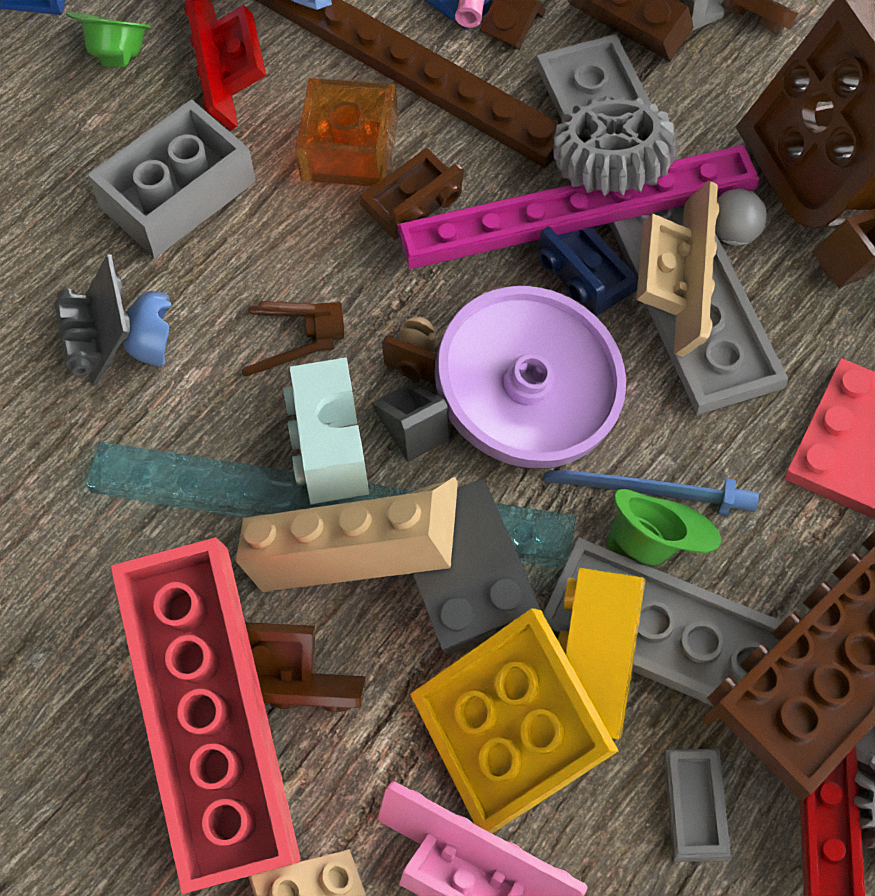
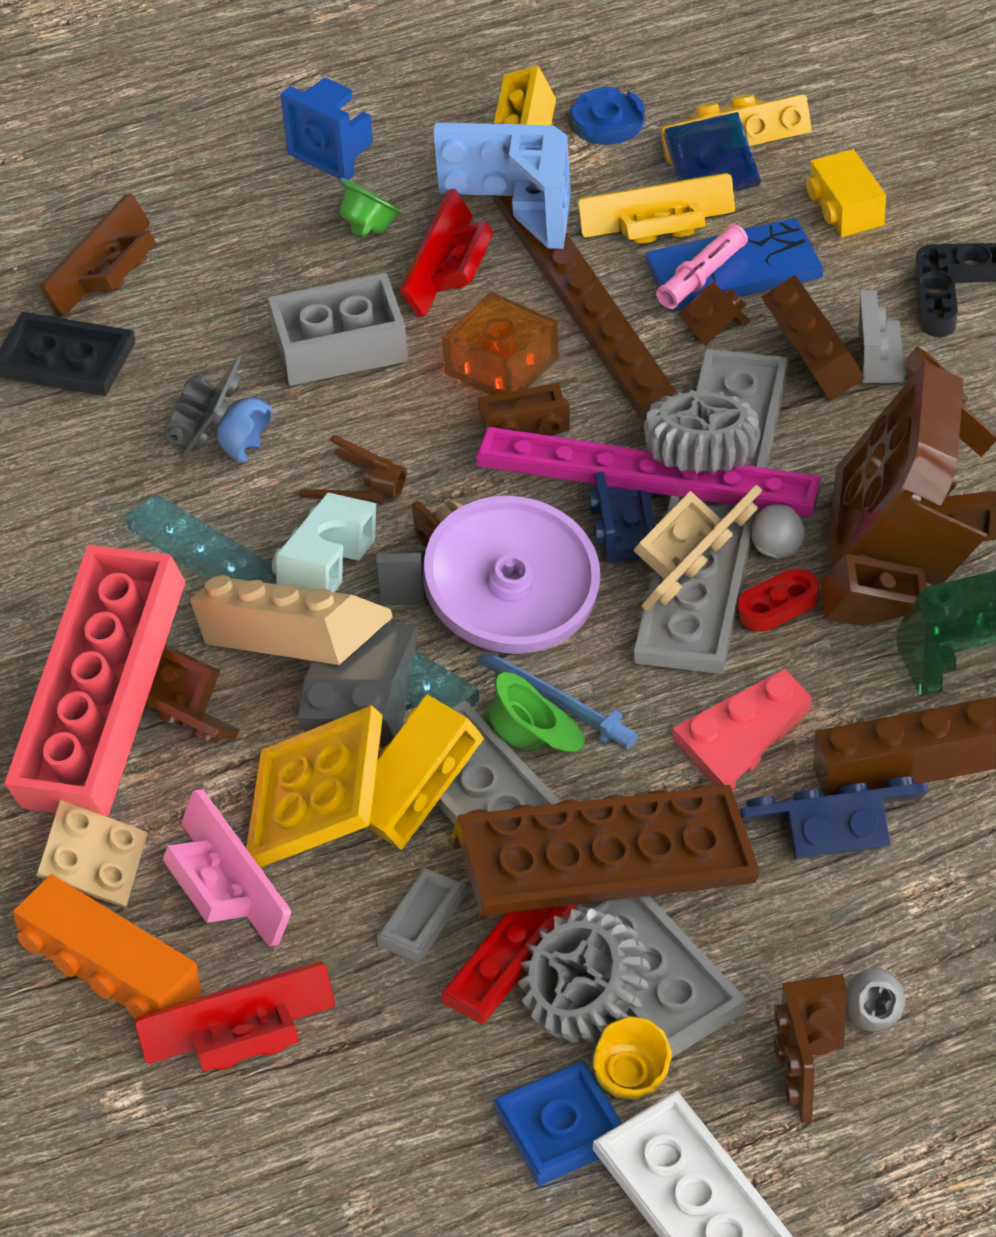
camera: 30 degrees right, 15 degrees down
none -> red plate [738,569,819,632]

